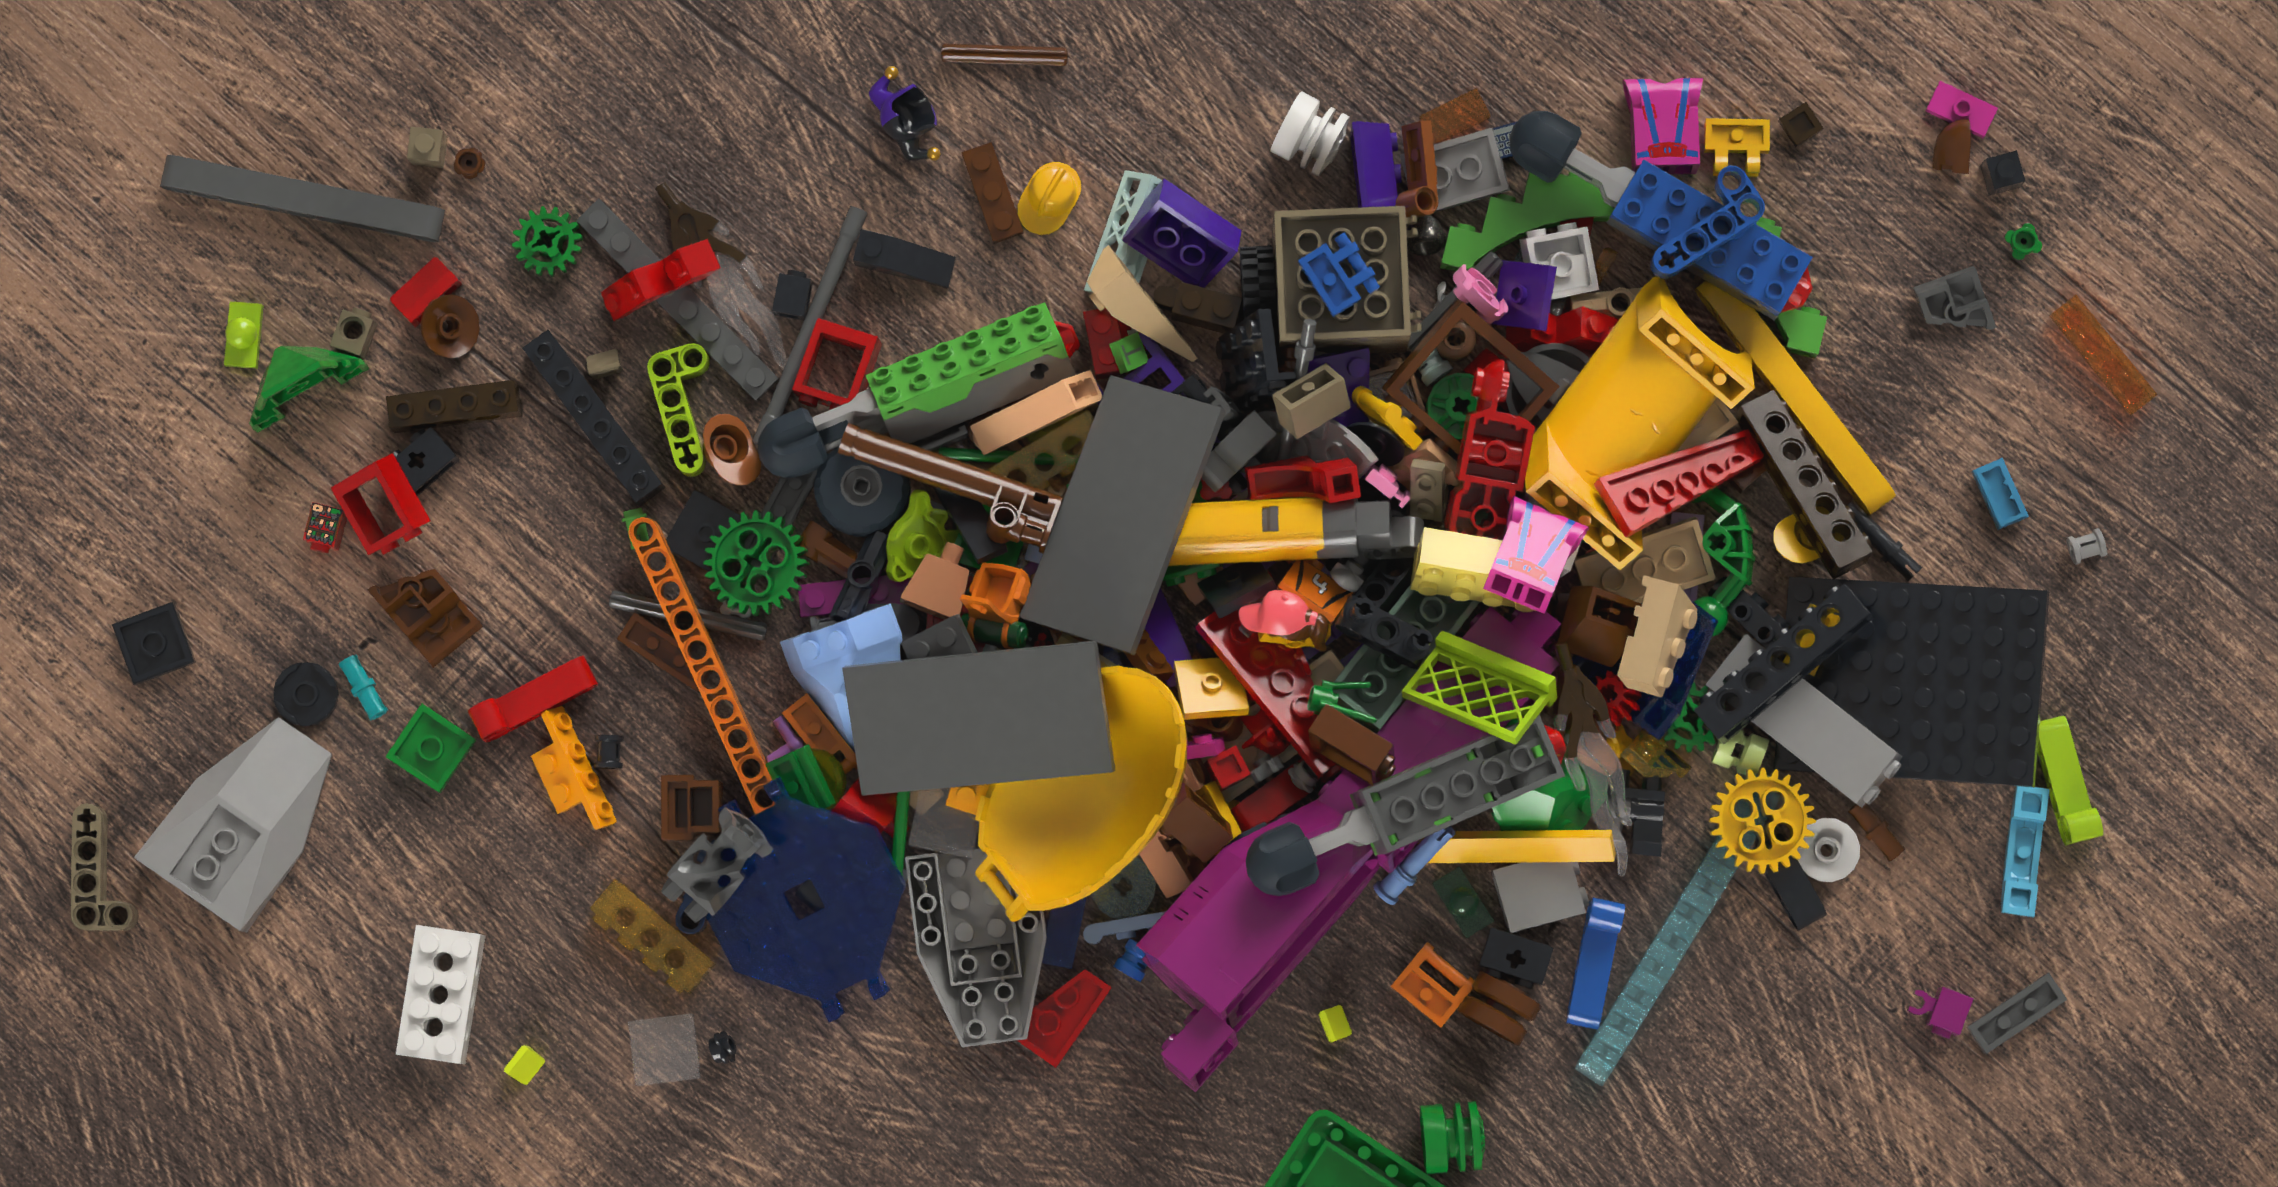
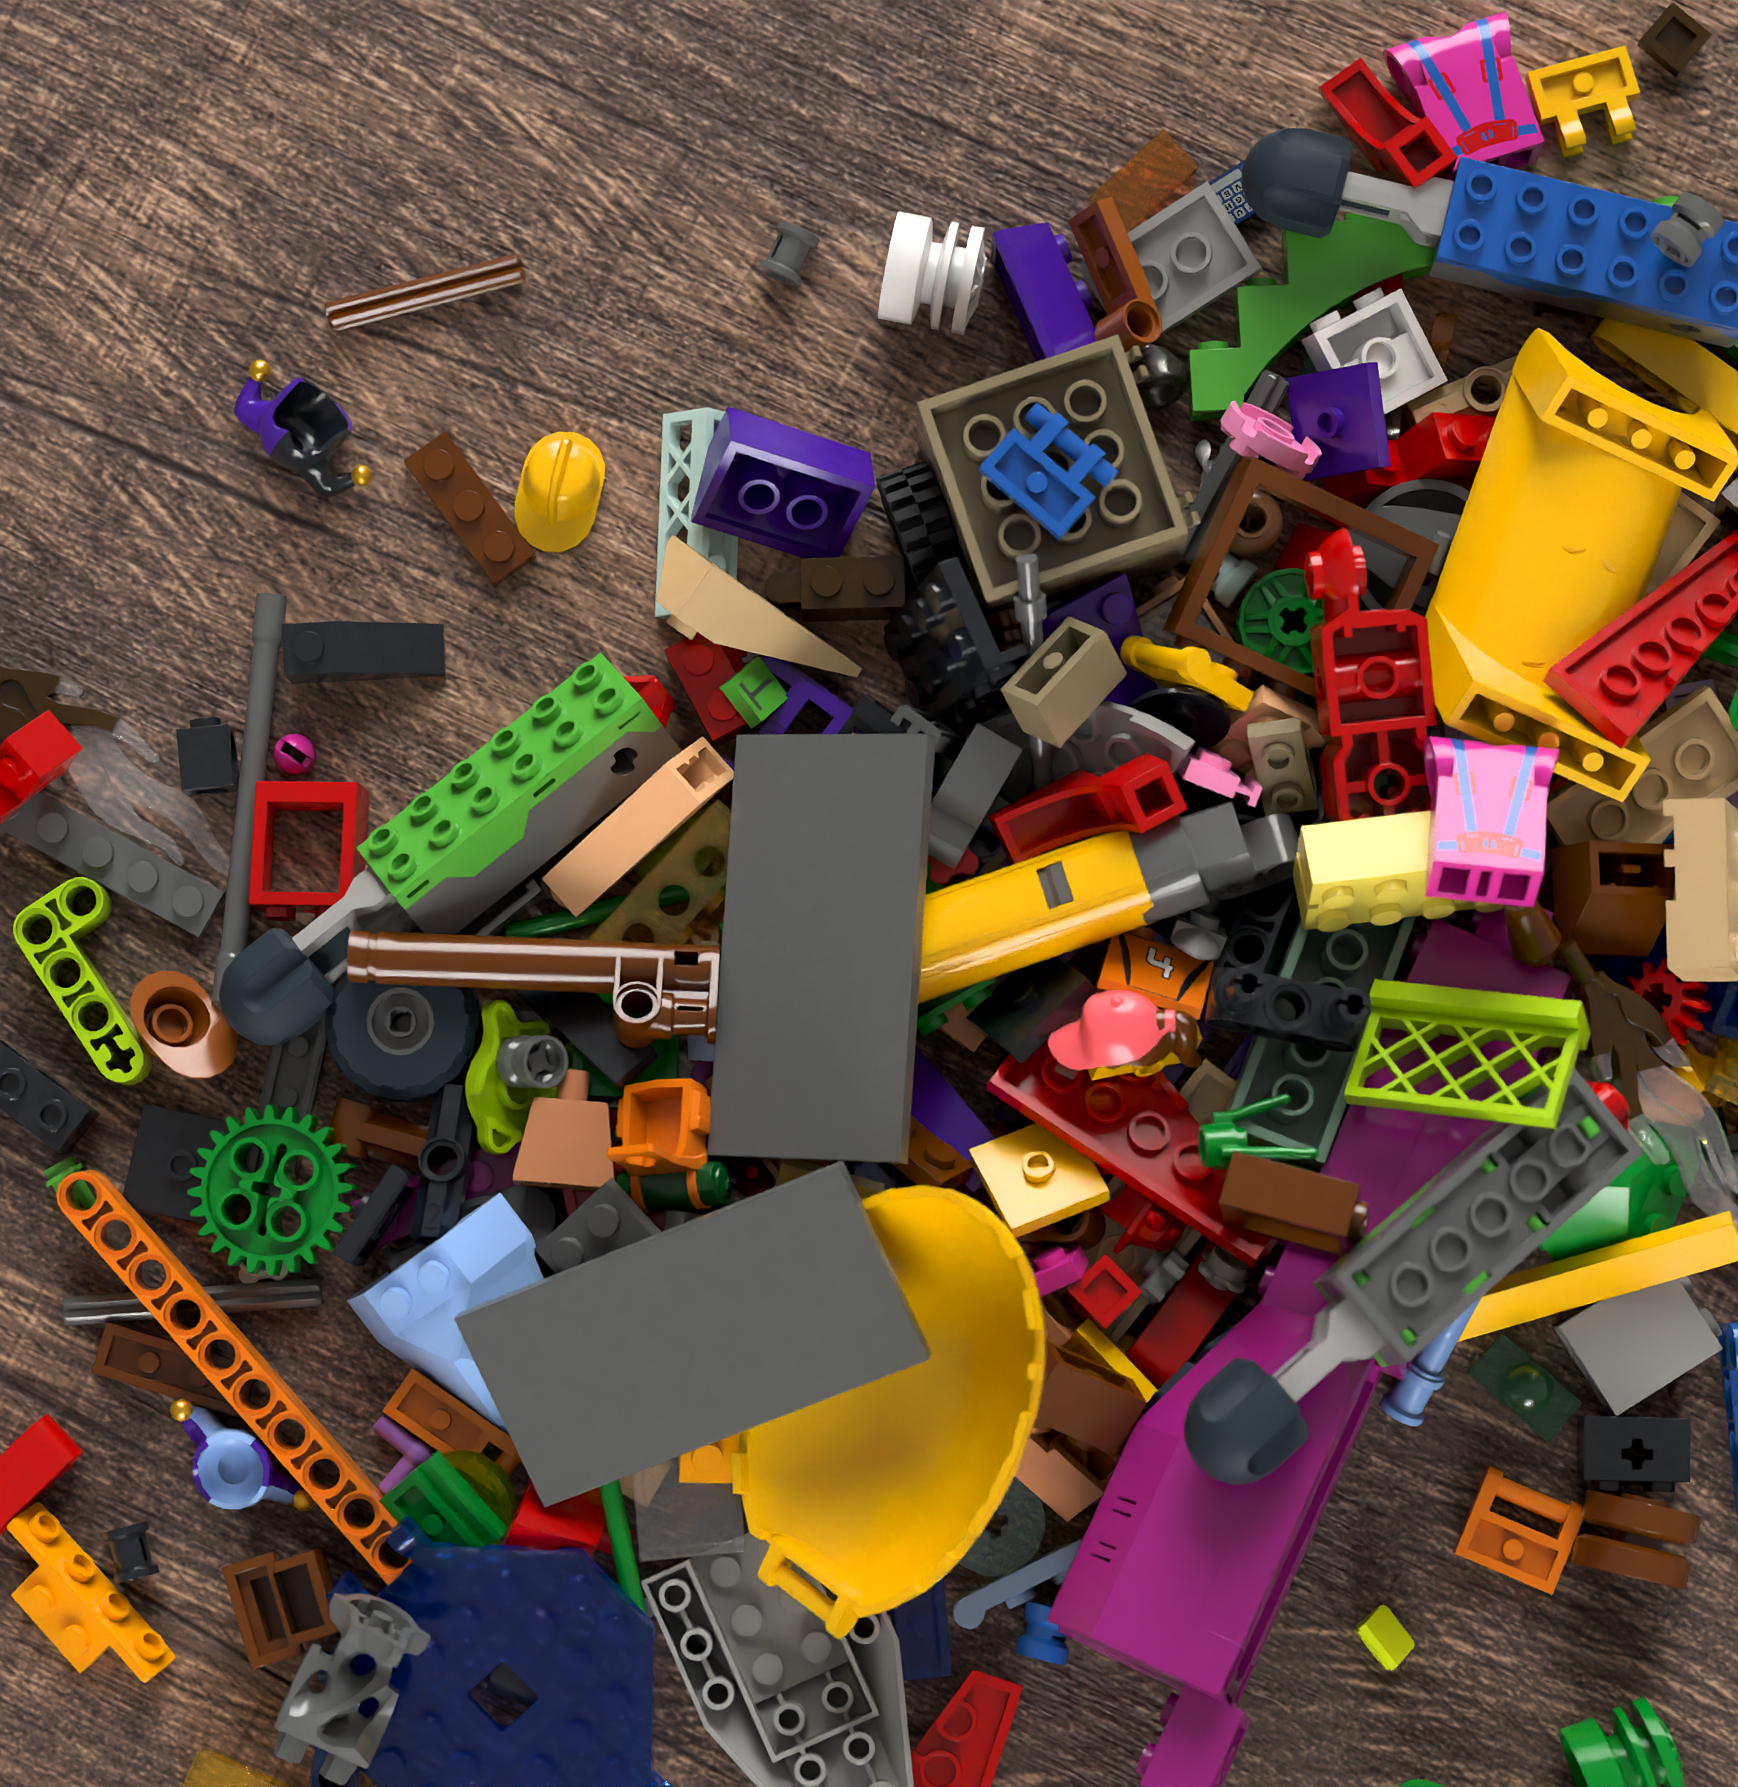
camera: 15 degrees left, 0 degrees up
blue beam [1650,165,1765,279] -> none
none -> light blue piece [170,1398,315,1511]
none -> dark pink hinge [273,733,317,776]
none -> black plate [333,1164,419,1267]
none -> dark grey wheel [496,1035,569,1088]
none -> dark grey bush [758,221,820,288]
none -> red arch [1318,58,1458,189]
none -> reddish brown cone [1502,899,1561,967]
none -> dark grey wheel [1650,192,1724,267]

